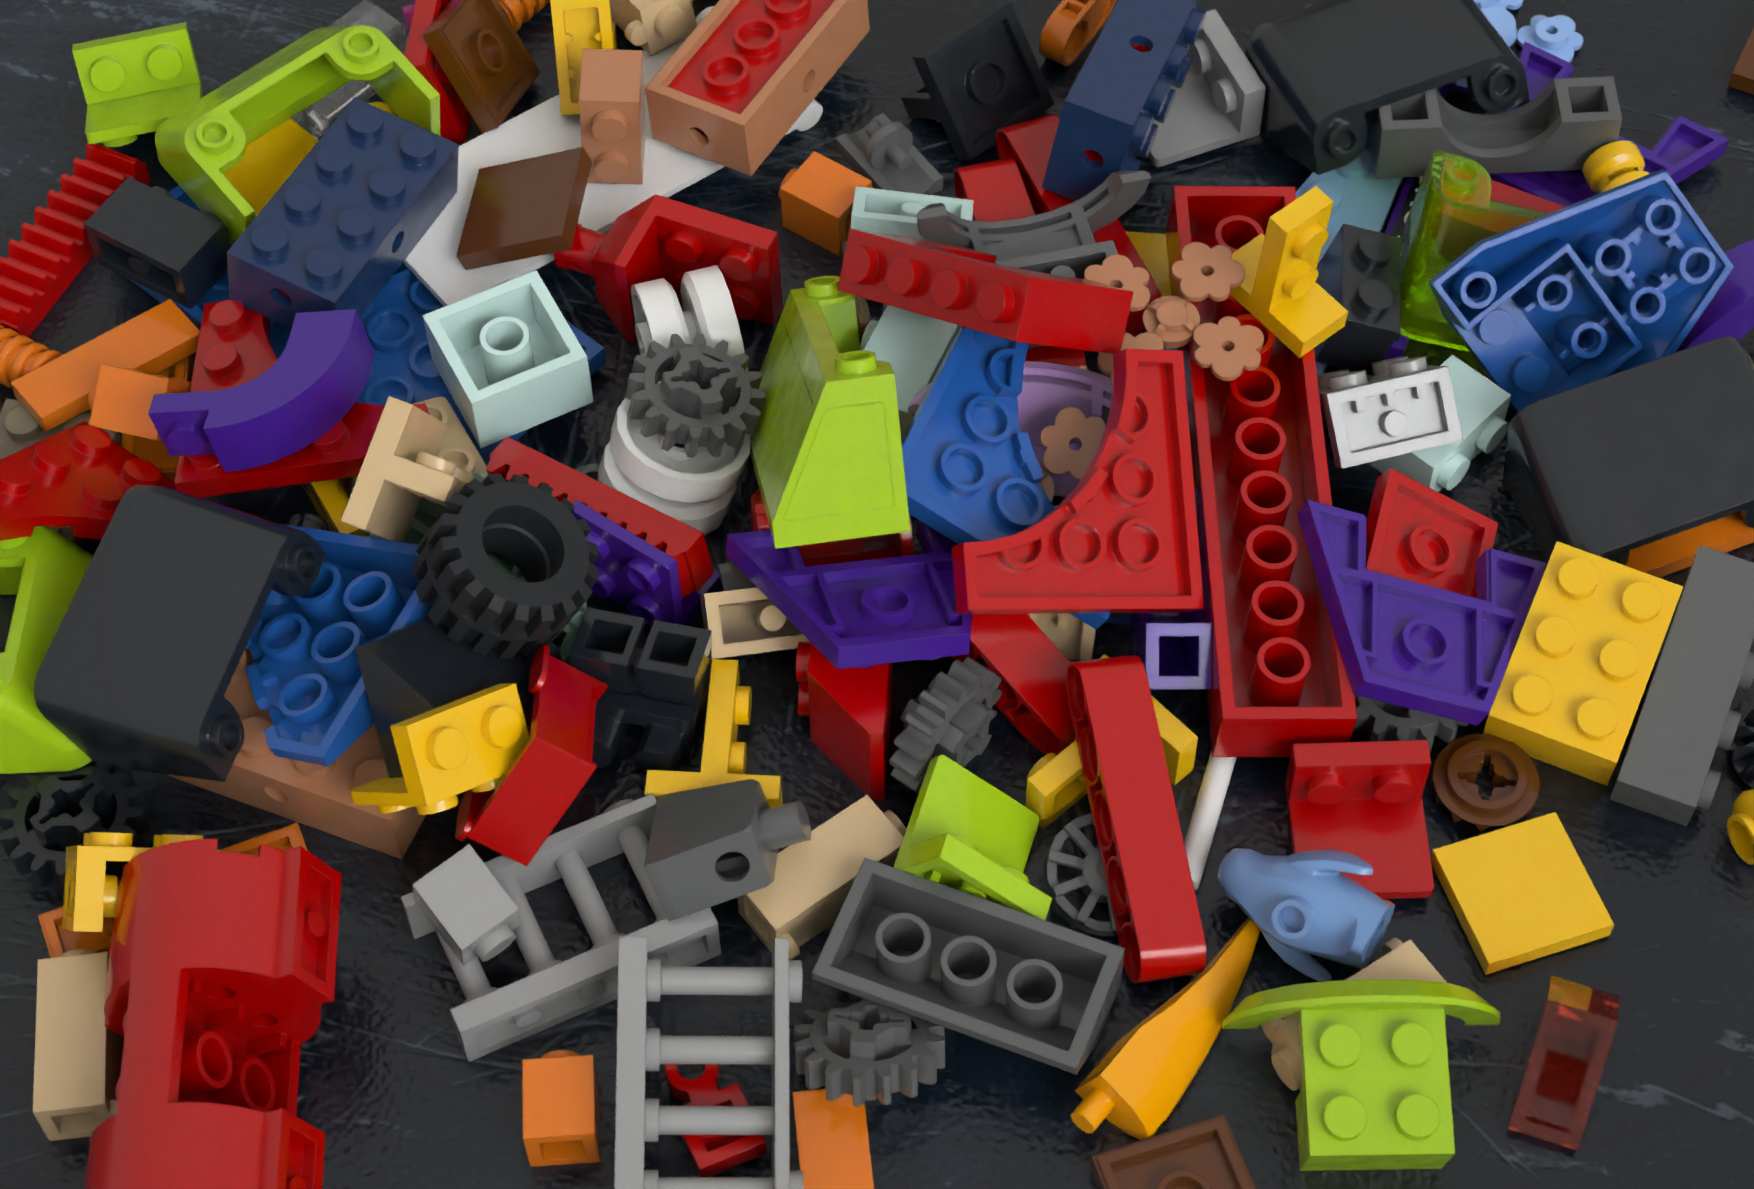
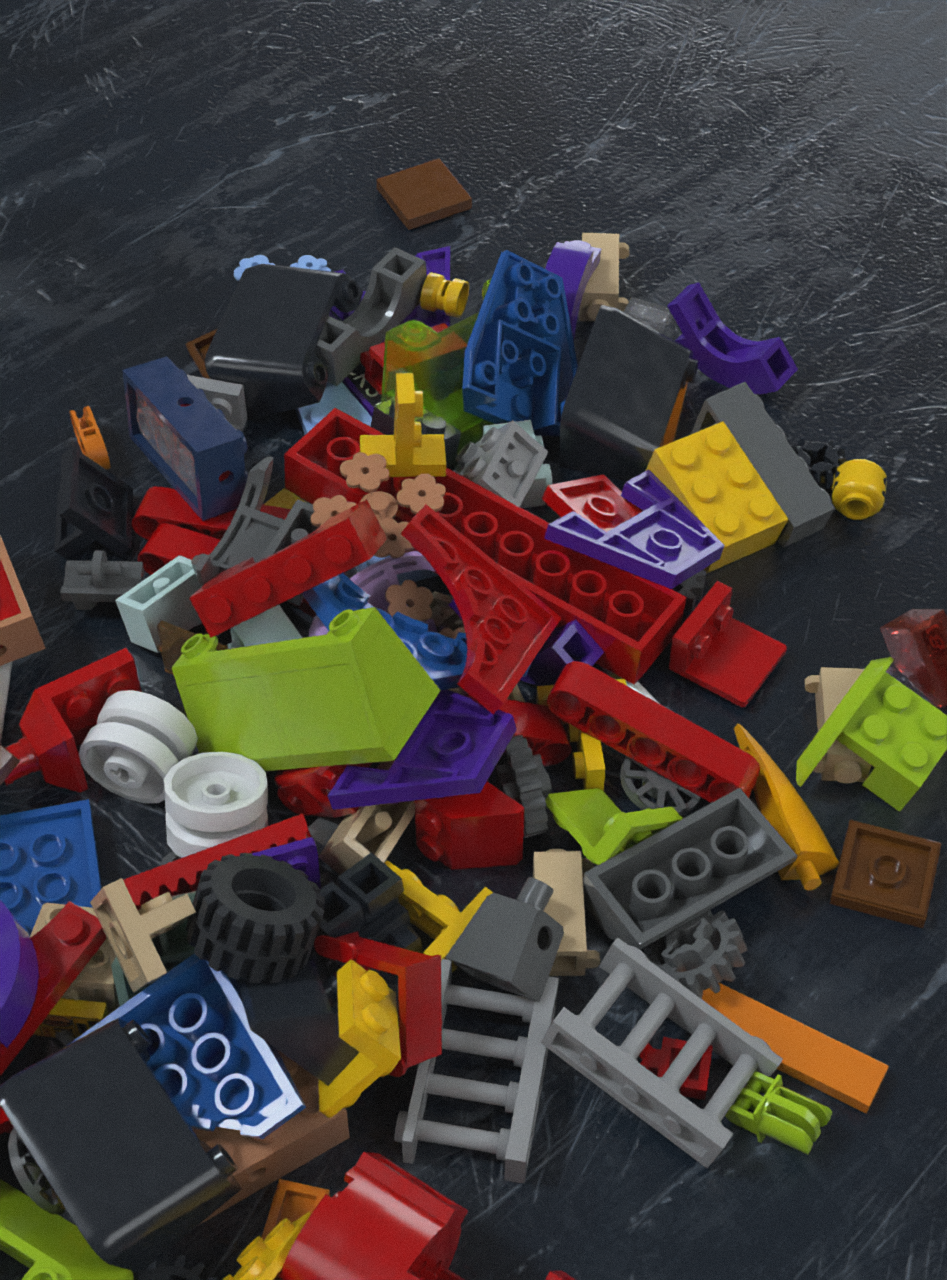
camera: 55 degrees left, 5 degrees down
light grey brick [412,844,520,966] -> none
light aqua brick [422,270,594,448] -> none
orange brick [522,1050,601,1167] -> none
dark grey gear [625,333,766,458] -> none
orange brick [779,151,872,256] -> none
medium blue animal [1218,848,1395,982] -> none
reddish brown gear [1431,734,1540,833] -> none
yellow tile [1431,812,1614,975] -> none

